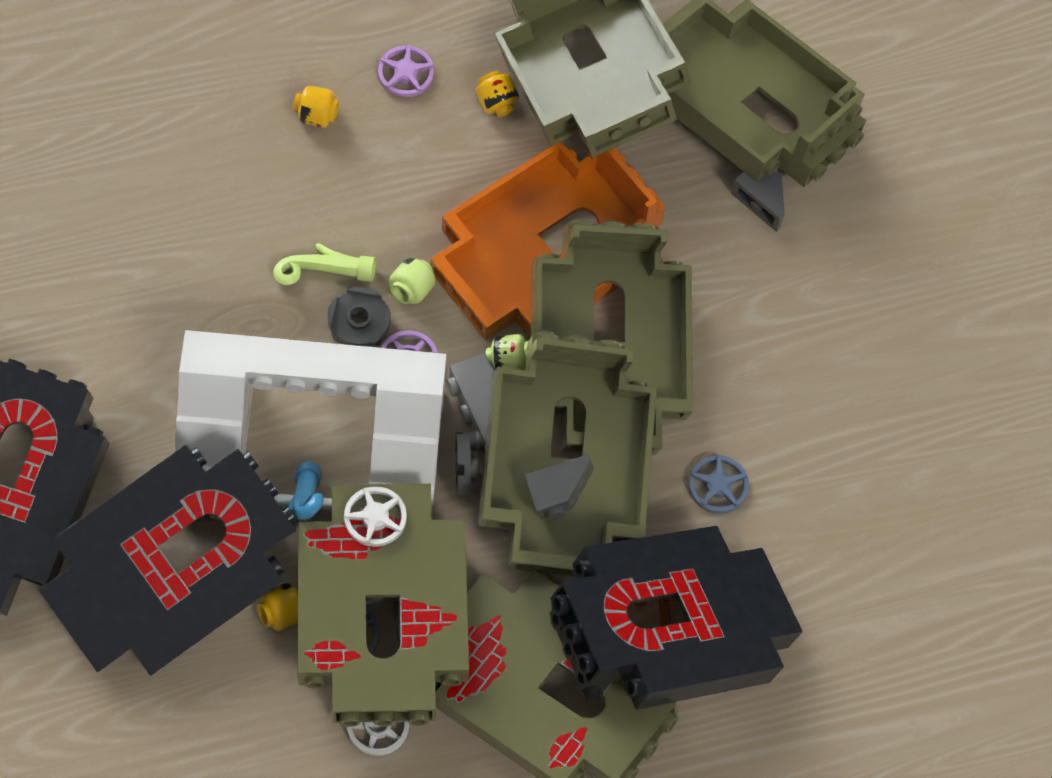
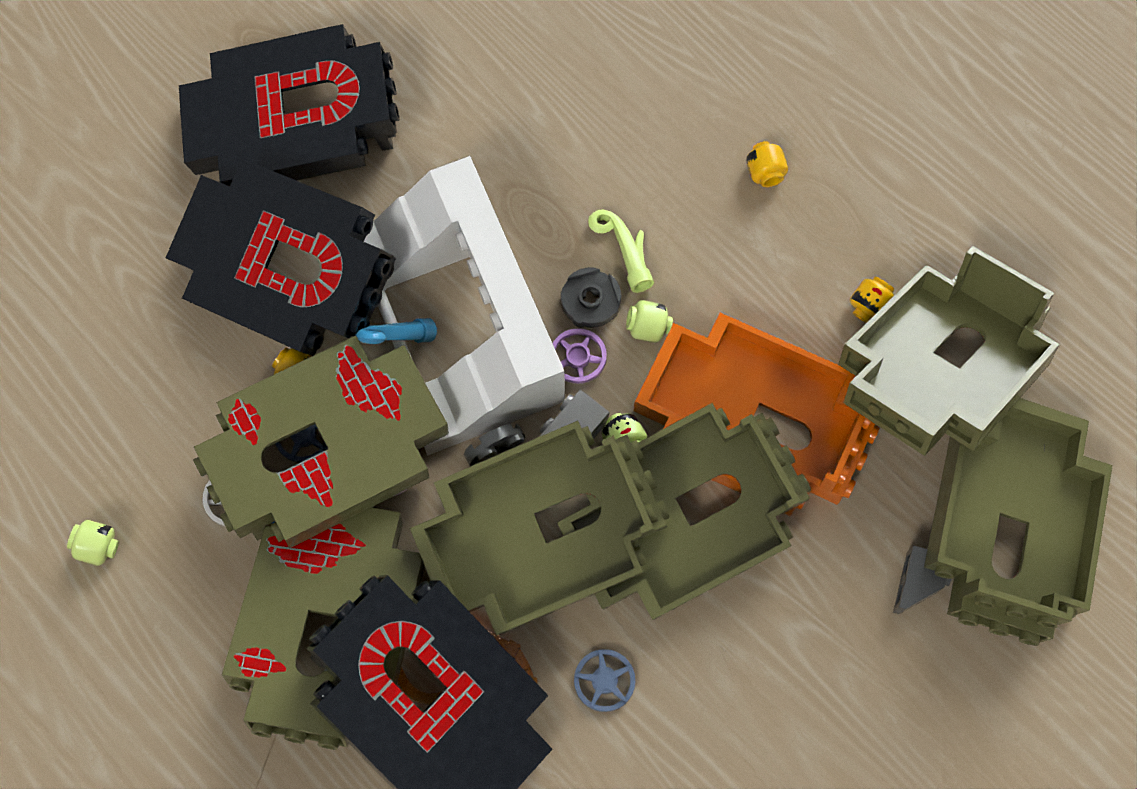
camera: 70 degrees right, 5 degrees up
white wheel [344,487,407,547] -> none
lavender wheel [378,45,434,97] -> none
dark grey slope [525,455,594,520] -> none

